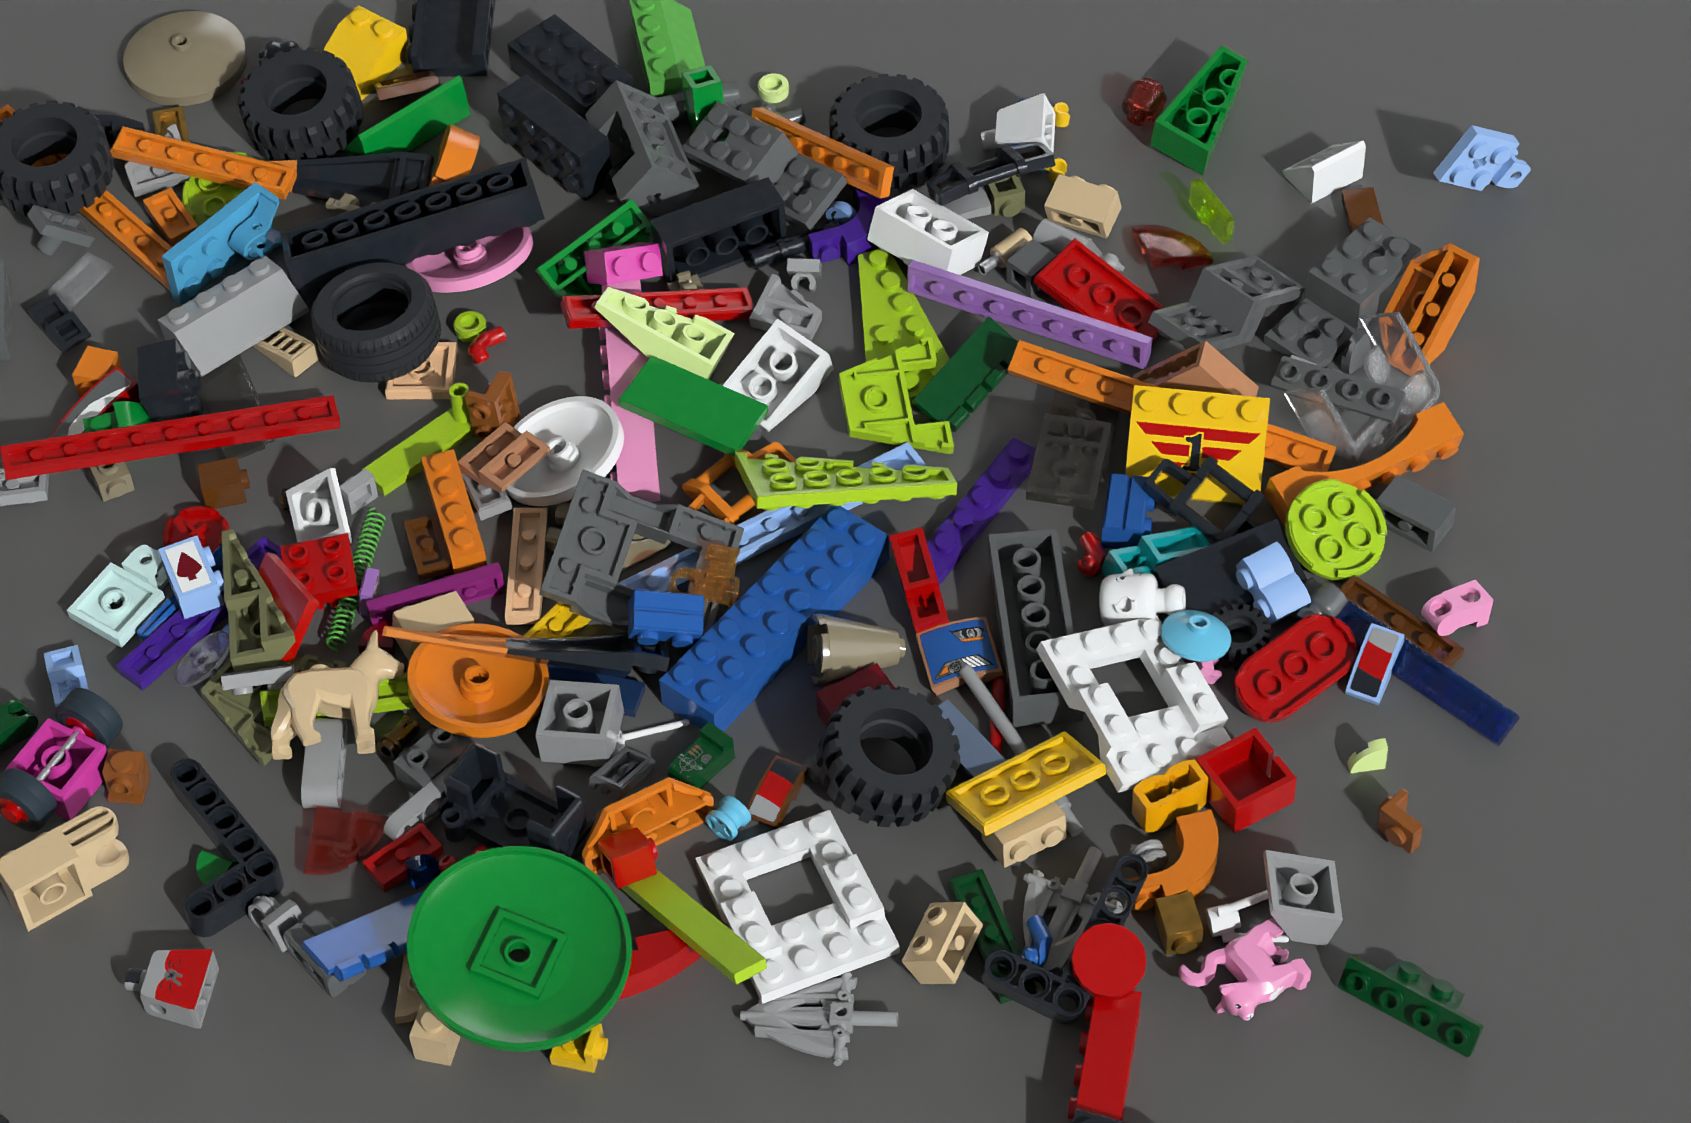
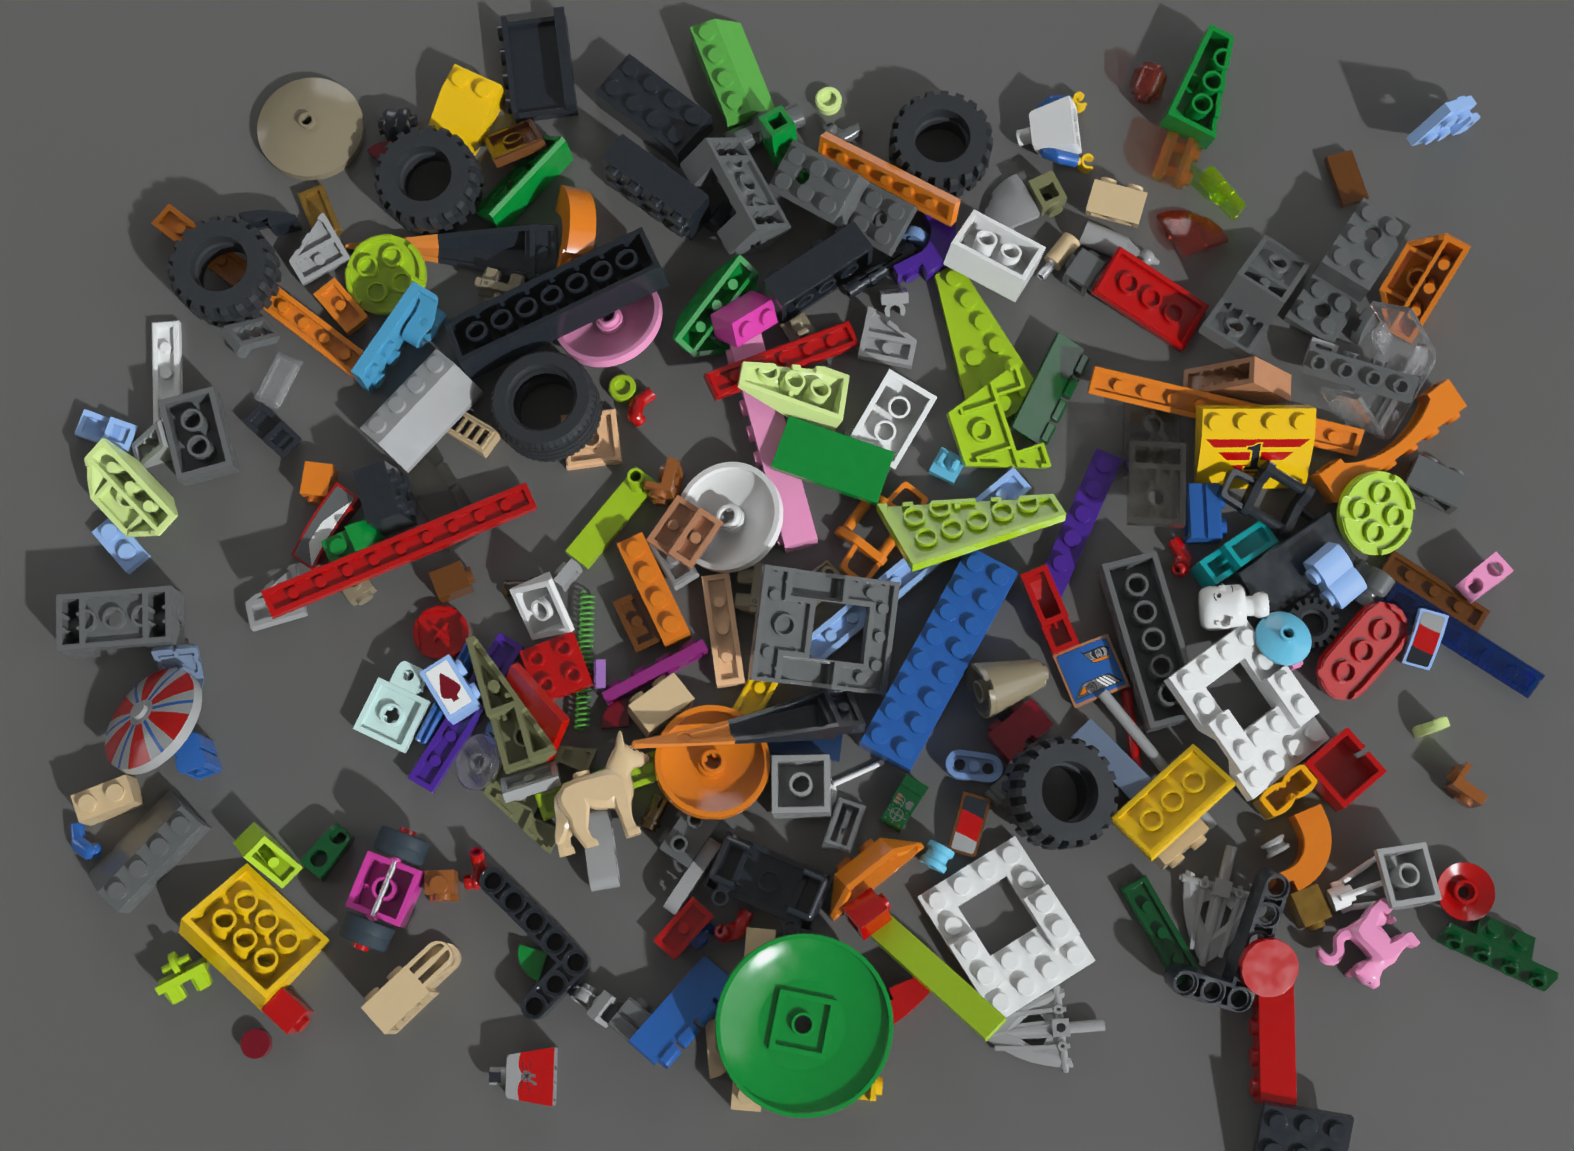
camera: 10 degrees left, 25 degrees up
light blue slope [43,645,89,709] -> none
orange tile [110,126,297,200] -> none
clear red brick [303,807,388,875] -> none
blue brick [628,589,704,648] -> none
clear orange piece [667,543,740,610] -> none
tan brick [902,902,983,984] -> none
medium lavender tile [907,260,1152,370] -> none
black bar [926,142,1056,206] -> none
blue arm [1021,915,1053,967] -> none
white slope [1282,141,1366,204] -> none
none -> red arm [463,847,487,890]
none -> medium azure tile [928,447,963,486]
none -> medium blue plate [945,750,1003,784]
none -> clear orange brick [1151,130,1202,190]
none -> red dish [1437,862,1496,921]

